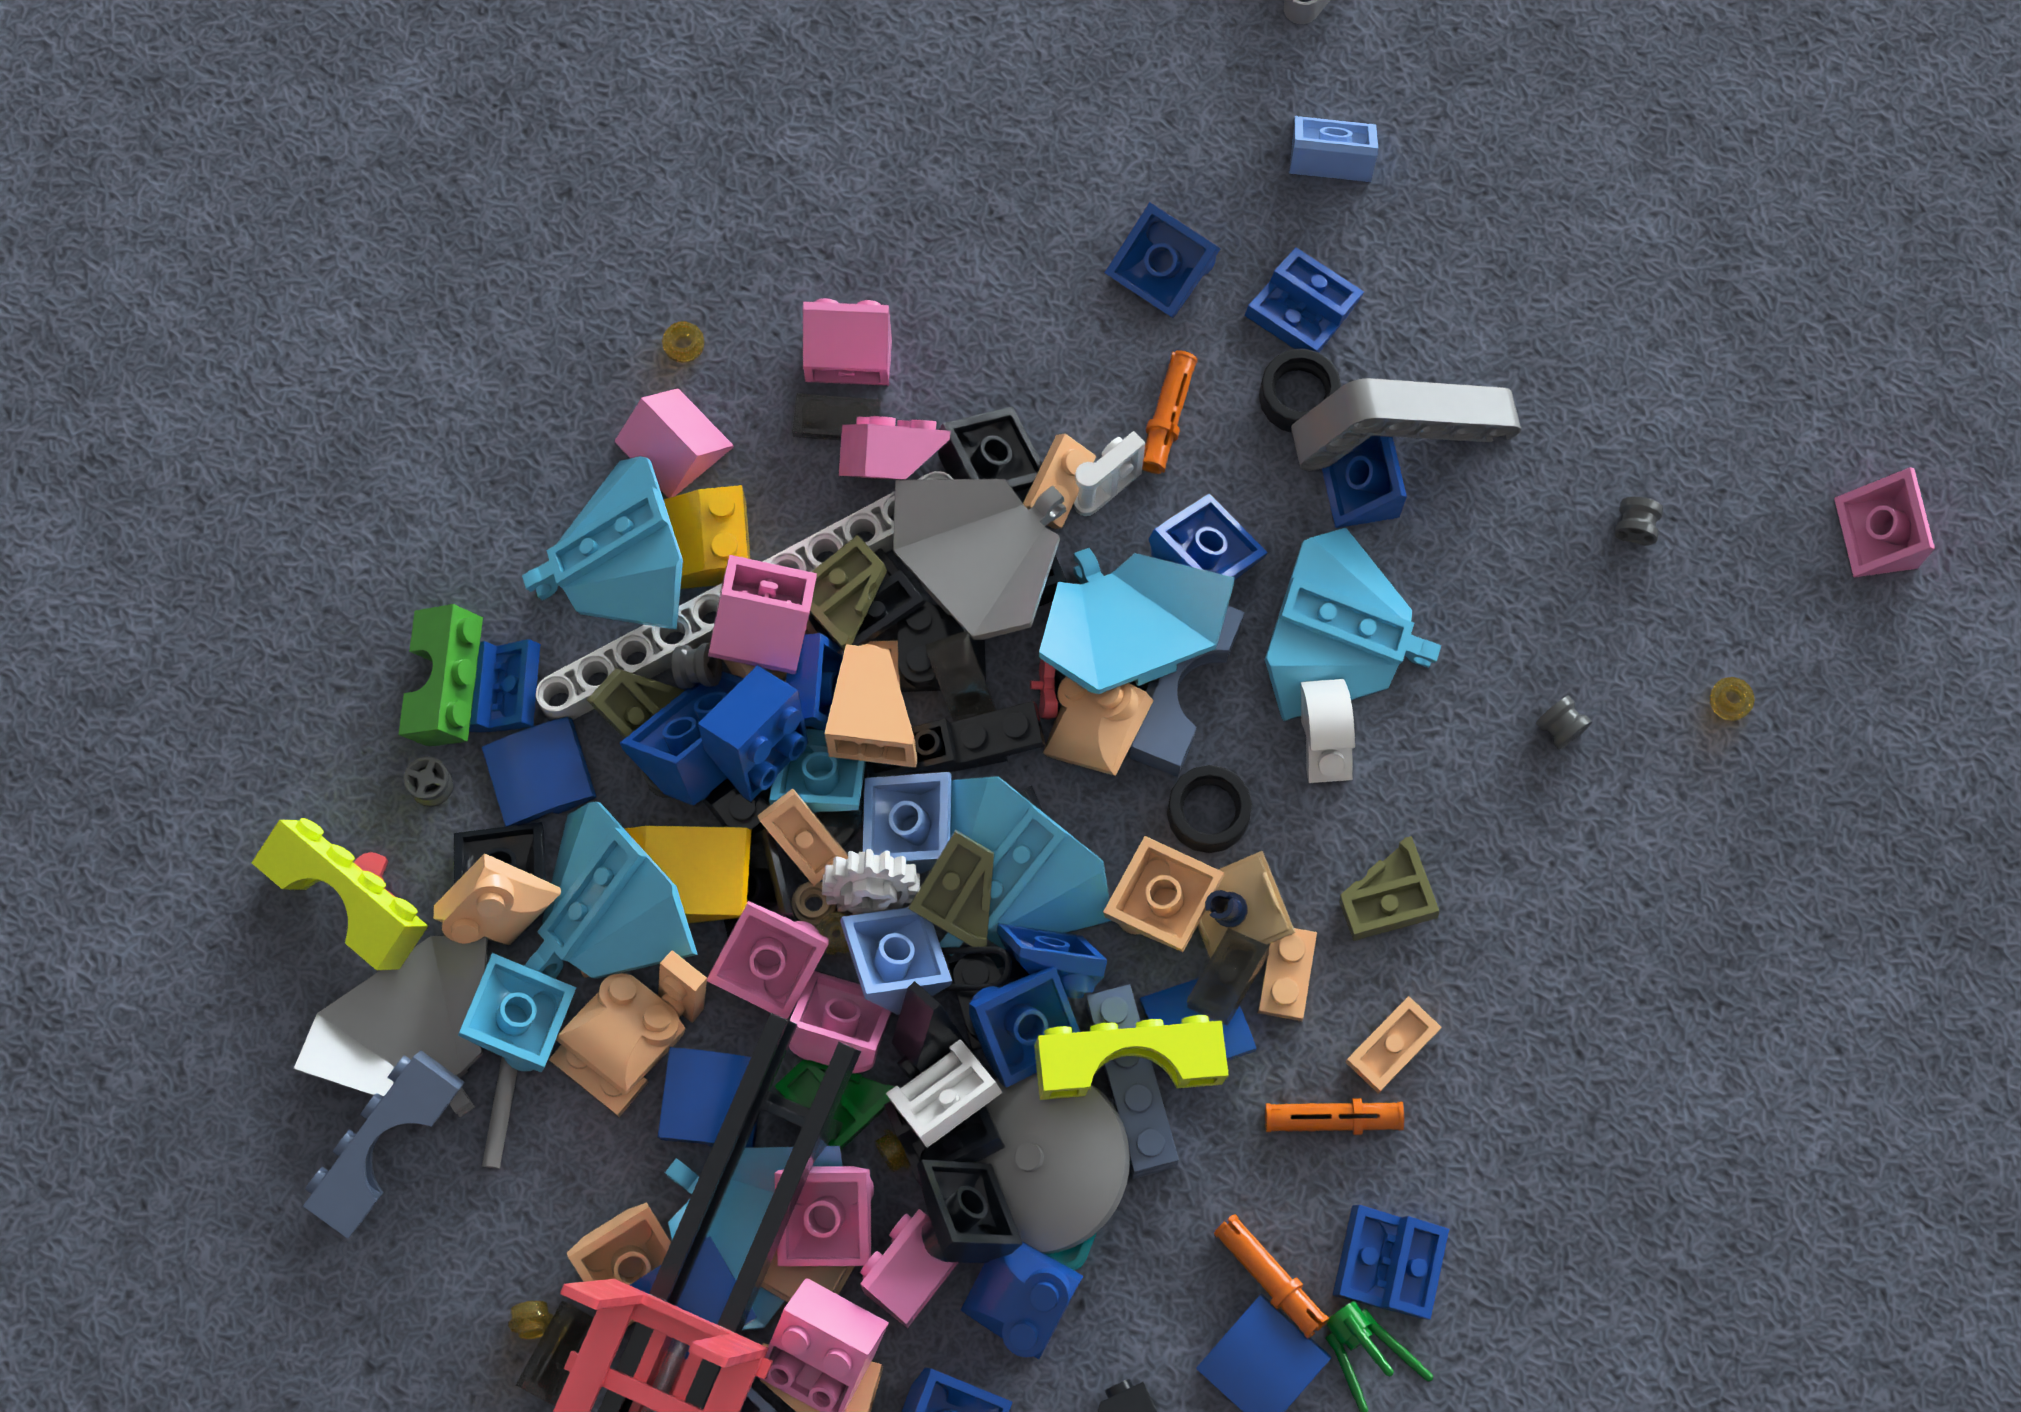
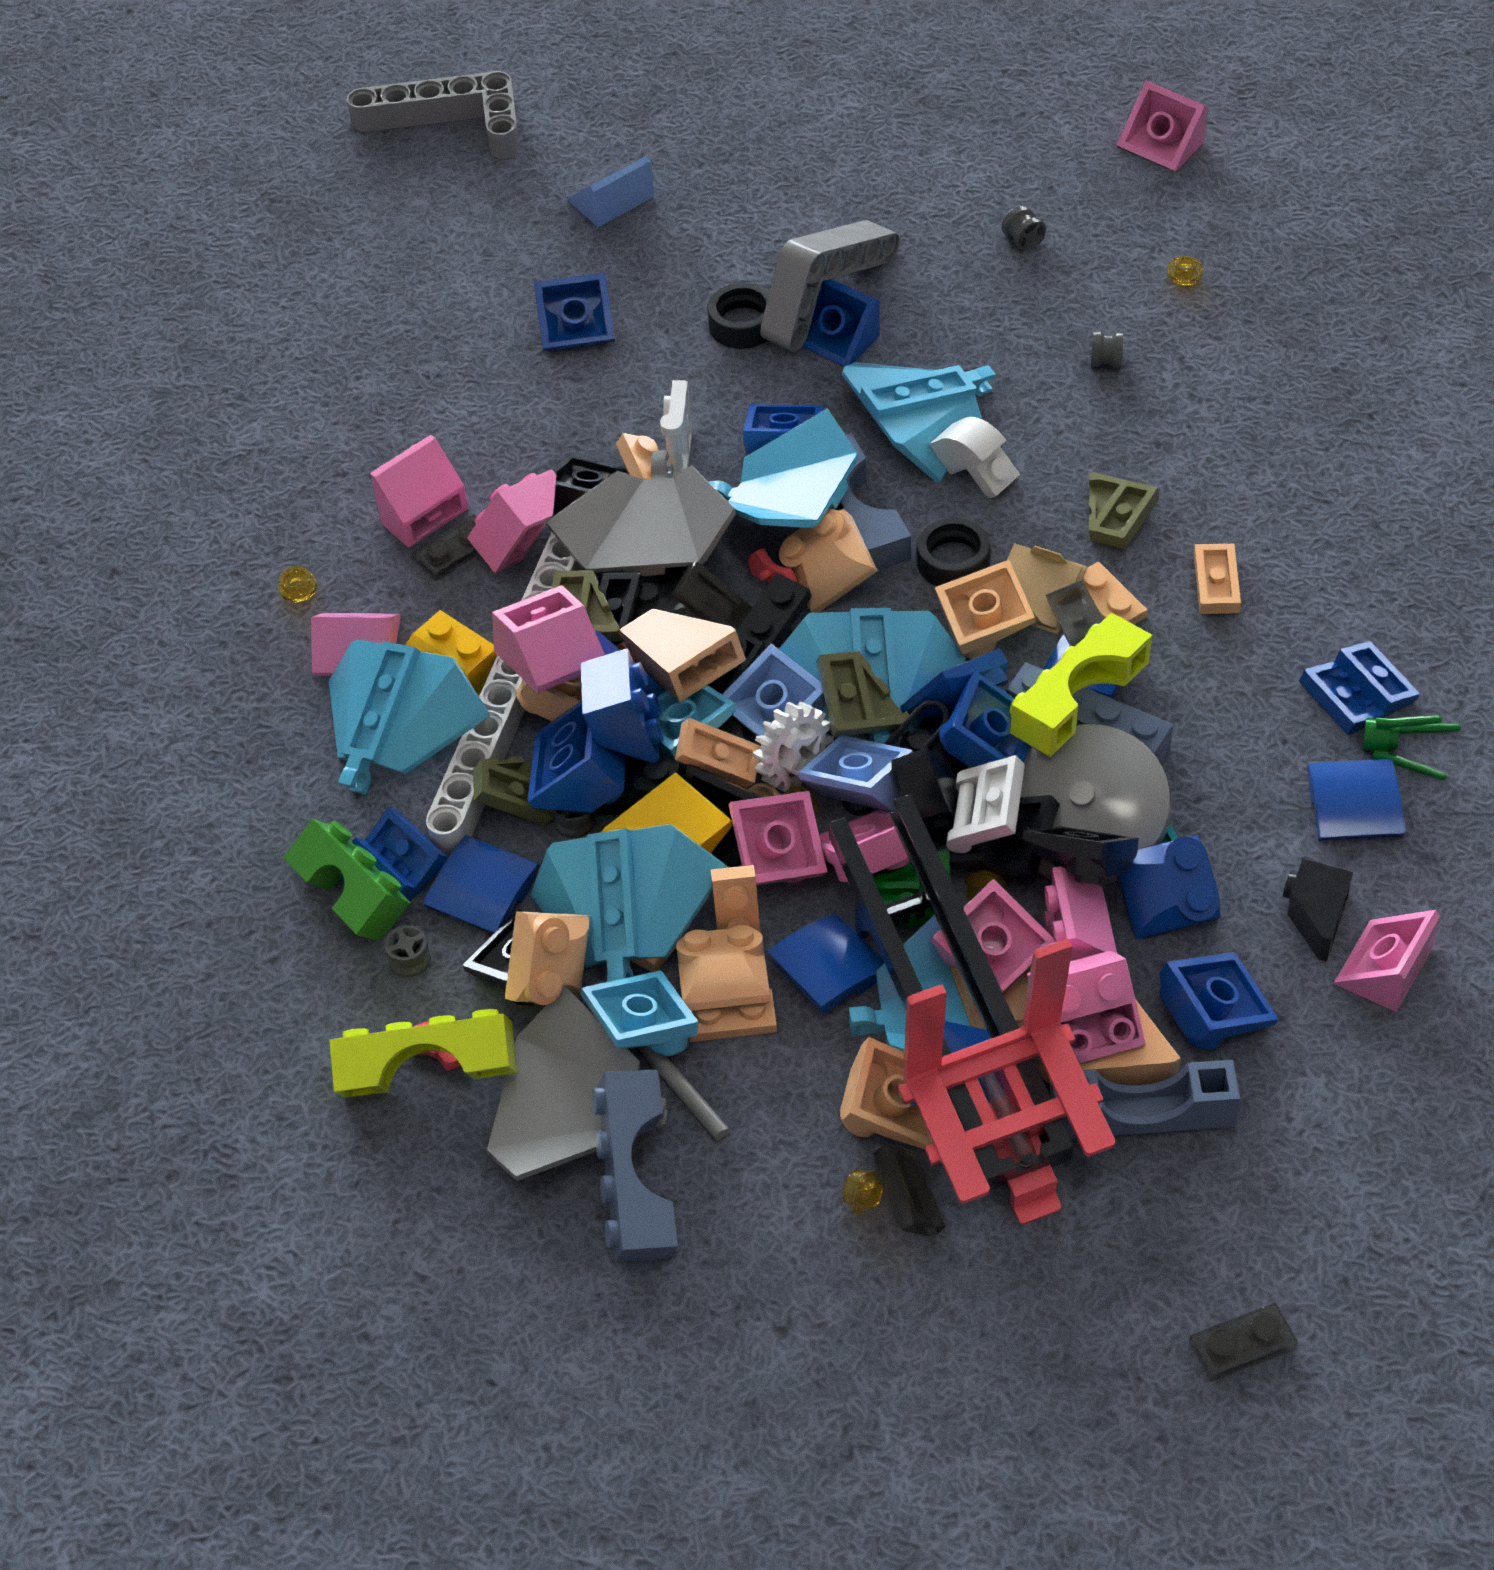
camera: 40 degrees left, 20 degrees down
dark grey wheel [671,643,722,689] -> none
orange pin [1142,350,1198,474] -> none
dark blue pin [1205,890,1248,928] -> none
orange pin [1214,1214,1329,1339] -> none
blue slope [1244,247,1364,353] -> none
orange pin [1265,1098,1404,1135] -> none

